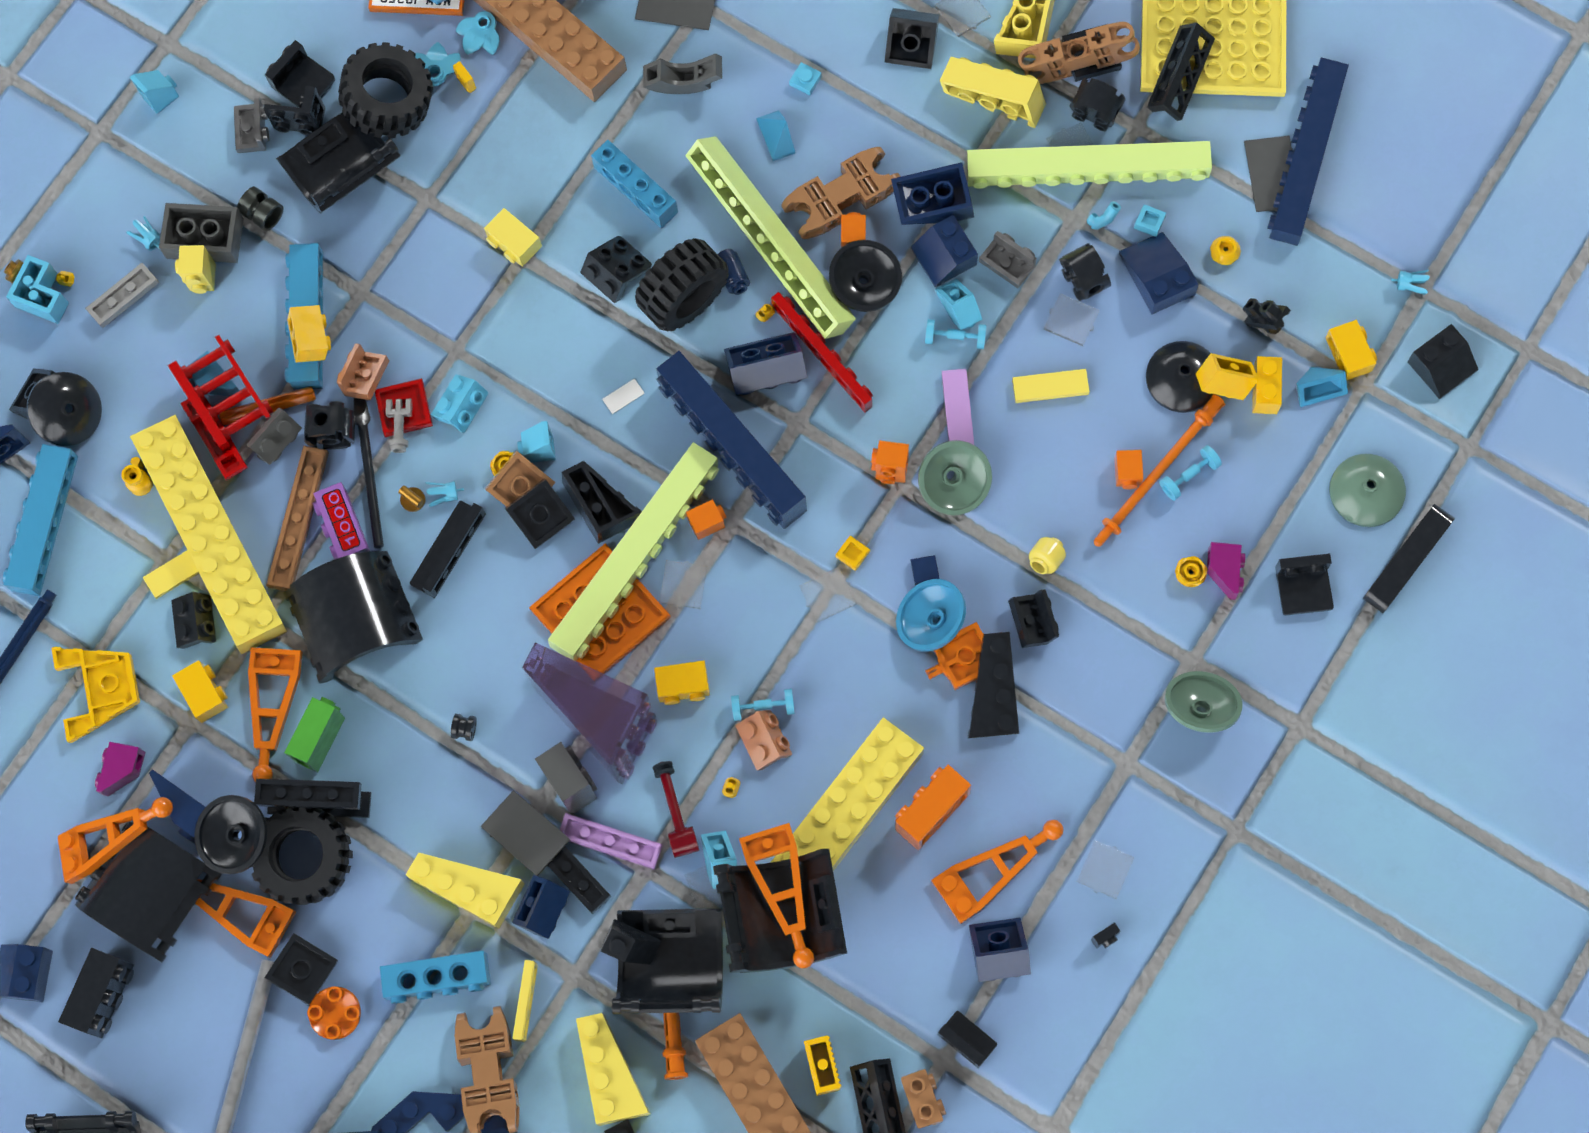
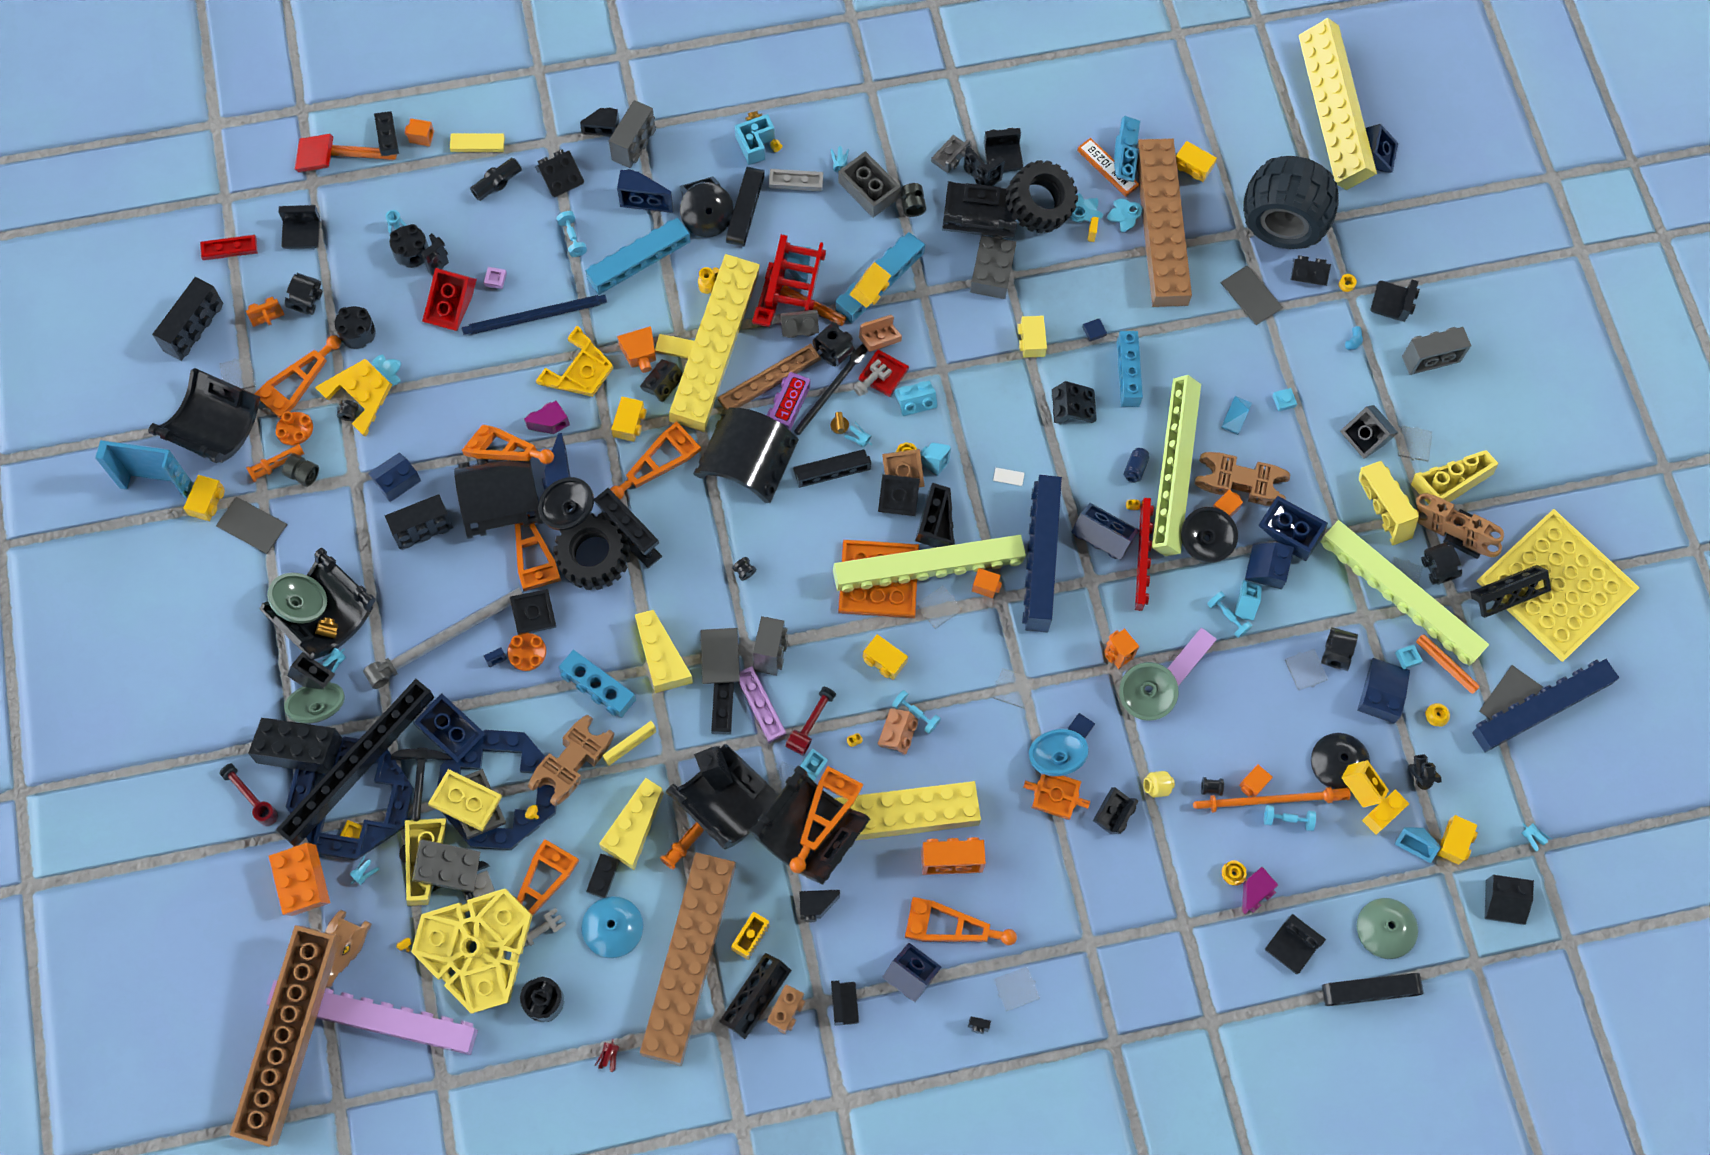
camera: 35 degrees right, 5 degrees down
medium azure slope [130,70,179,114] -> none
light yellow brick [175,245,216,294] -> none
bright green brick [284,697,345,773] -> none
dark blue brick [512,875,570,939] -> none
clear purple windscreen [522,642,658,784] -> none
black tyre [635,238,729,331] -> none
dark grey arch [643,53,722,94] -> none
yellow tile [835,536,870,571] -> none
black wing [968,632,1019,738] -> none
flat silver bracket [979,231,1037,288] -> none
light yellow tile [1012,369,1090,403] -> none
medium azure arm [1087,201,1121,230] -> none
sand green dish [1165,671,1243,732] -> none
none -> dark blue tile [483,647,507,667]
none -> orange torso [617,326,656,373]
none -> black beam [726,167,765,247]
none -> black slope [799,890,840,922]
none -> dark grey brick [970,235,1017,299]
none -> dark blue tile [1082,318,1107,342]
none -> black bush [1201,777,1224,796]
none -> orange axle [1416,634,1480,694]

